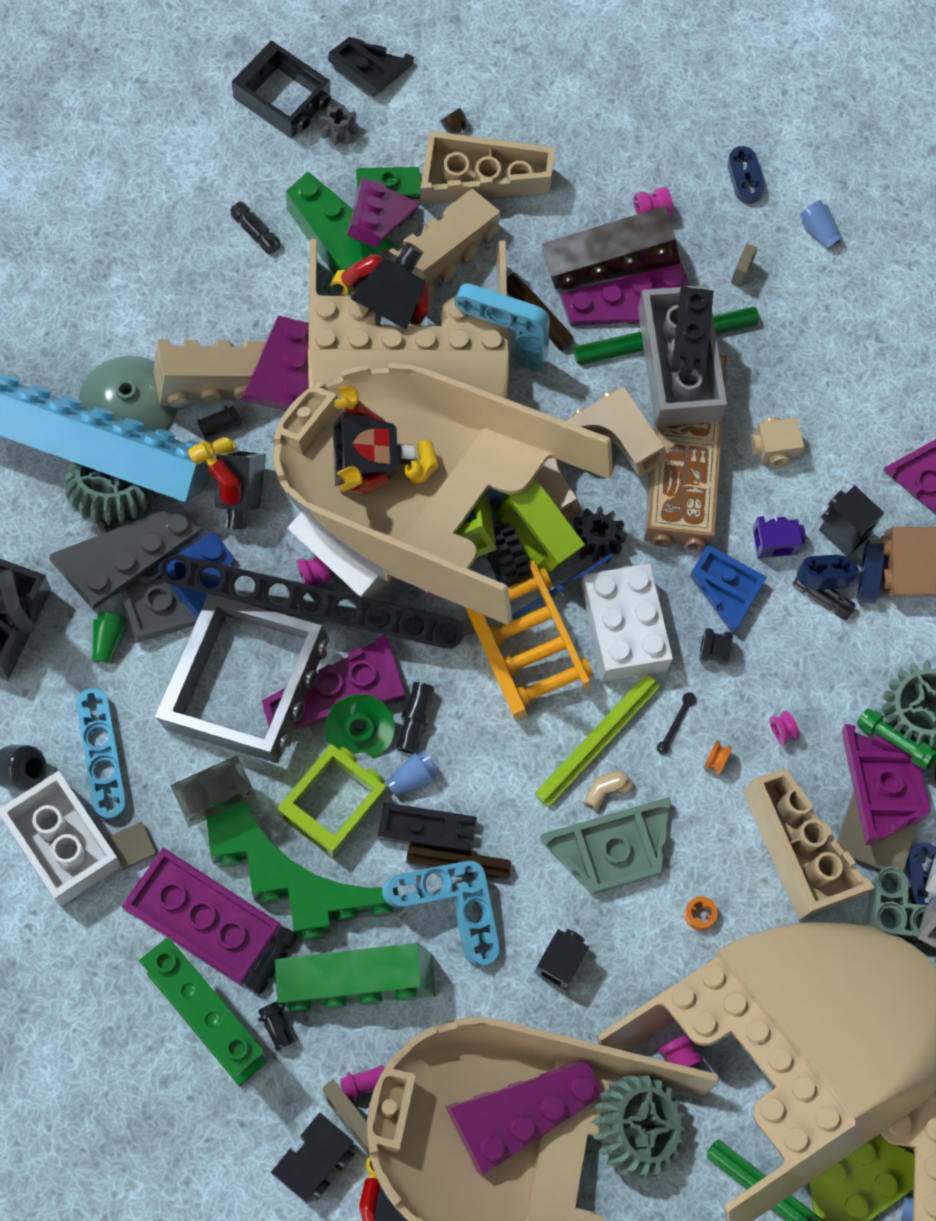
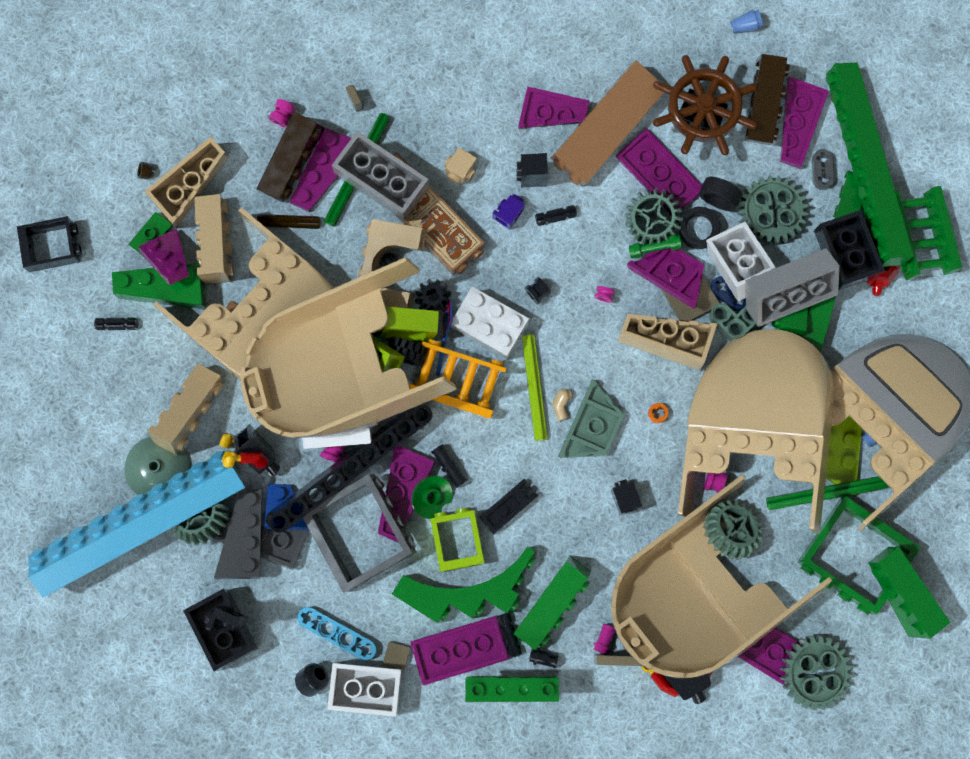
camera: 40 degrees left, 10 degrees up
green cone [91,612,127,665] -> none
clear smoke brick [170,755,254,828] -> none
black pin [197,405,242,440] -> none
magenta wing [240,316,309,411] -> none
black brick [271,1112,355,1204] -> none
dark grey gear [320,104,358,146] -> none
black wing [328,37,414,97] -> none
black torso [330,242,431,330] -> none
torso [333,385,415,496] -> none
medium azure beam [382,861,499,965] -> none
medium blue cone [385,750,439,798] -> none
yellow arm [404,439,438,484] -> none
dark brown axle [406,844,511,880] -> none
magenta wing [445,1061,603,1175] -> none
medium azure beam [454,284,550,372] -> none
black hinge [656,692,696,755] -> none
black hinge [671,286,714,375] -> none
blue wing [690,545,767,634] -> none
orange bush [703,740,732,775] -> none
dark blue beam [727,146,764,204] -> none
dark blue beam [796,555,859,590] -> none
medium blue cone [800,200,843,249] -> none
dark blue beam [857,540,884,604] -> none

